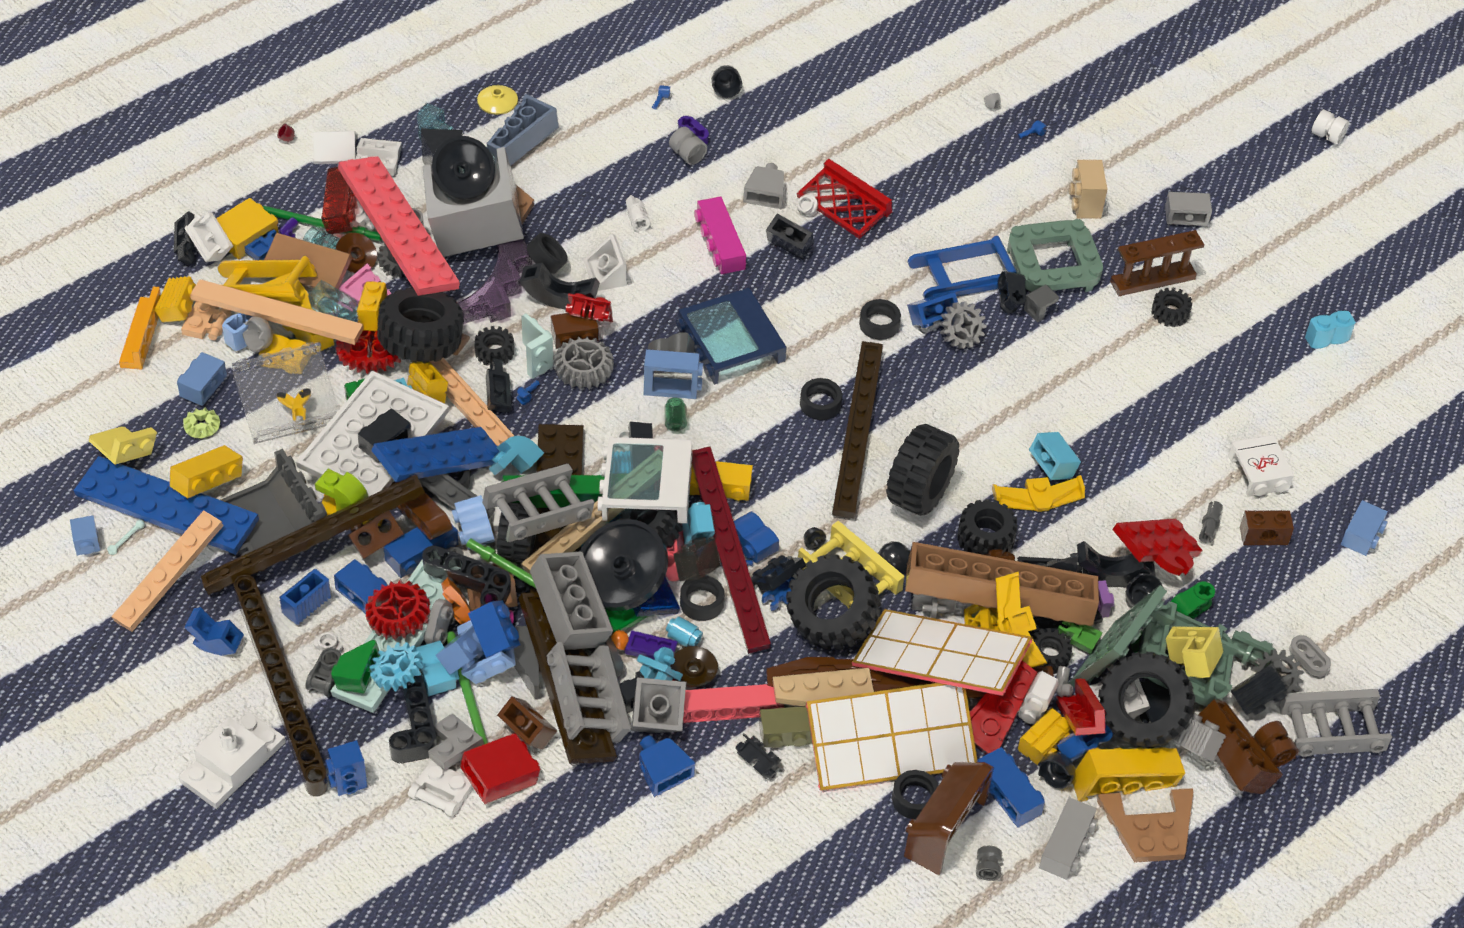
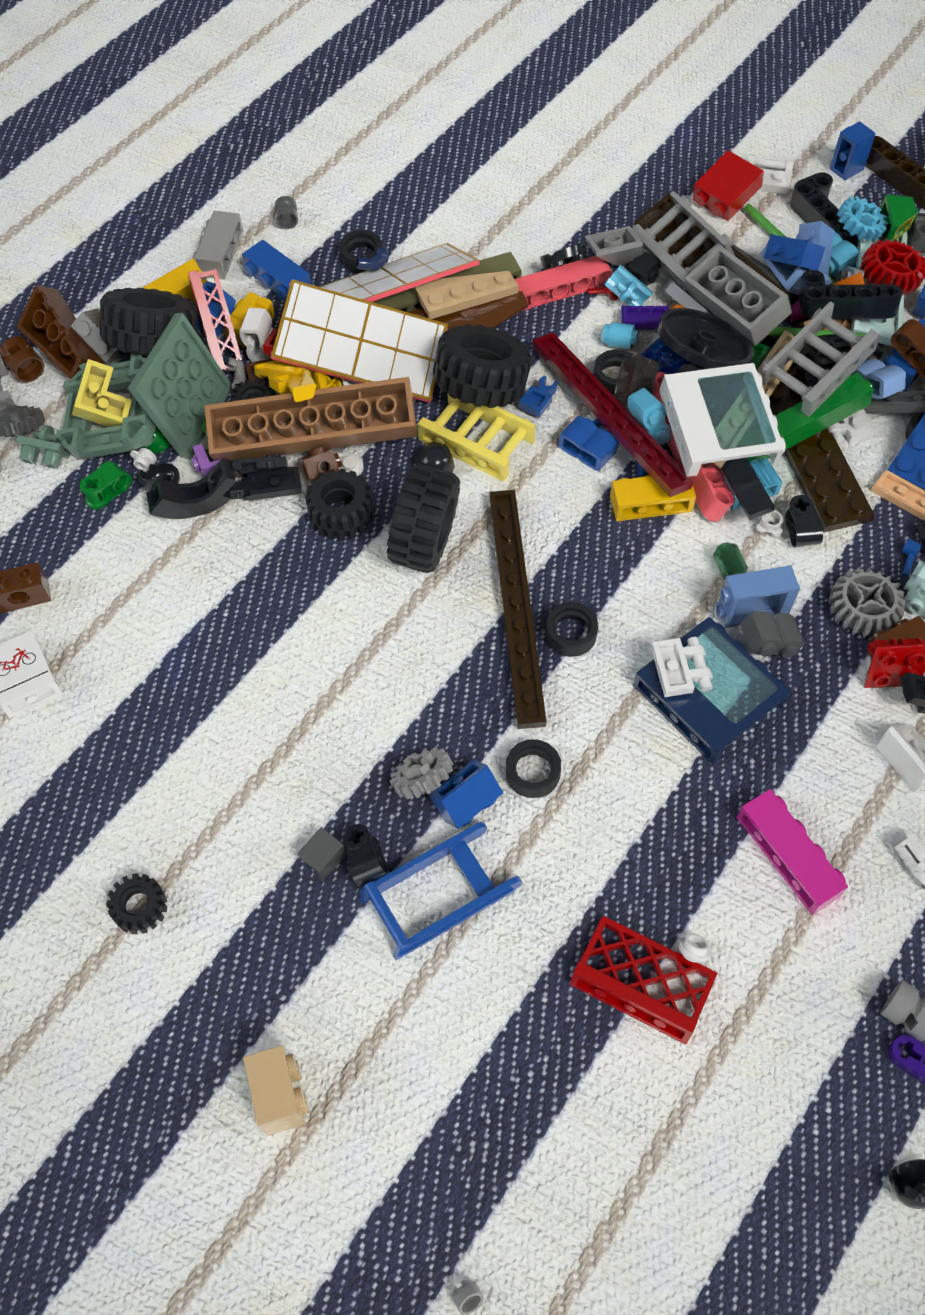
camera: 170 degrees right, 10 degrees up
light grey plate [428,713,484,770] -> none
medium azure brick [489,436,544,475] -> none
reddish brown brick [497,696,558,750] -> none
blue torso [639,735,695,797] -> none
dark brown dish [670,646,718,688] -> none
black hinge [735,733,784,780] -> none
light grey torso [743,163,784,209] -> none
black plate [751,555,806,591] -> none
black brick [766,213,814,260] -> none
black plate [804,527,826,550] -> none
reddish brown windscreen [904,762,994,875] -> none
yellow plate [992,475,1085,512] -> none
sand green plate [1007,219,1103,292] -> none
blue hand [1018,120,1046,138] -> none
medium azure brick [1029,432,1081,480] -> none
black hair [1038,752,1076,789] -> none
medium nougat wing [1097,788,1194,863] -> none
reddish brown fence [1110,230,1205,297] -> none
red plate [1112,518,1203,576] -> none
light grey brick [1165,192,1212,226] -> none
dark grey pin [1199,501,1223,543] -> none
black brick [1231,663,1289,716] -> none
none -> dark blue arm [356,247,389,271]
none -> black plate [540,243,587,270]
none -> white plate [651,637,713,697]
none -> black piece [784,495,823,548]

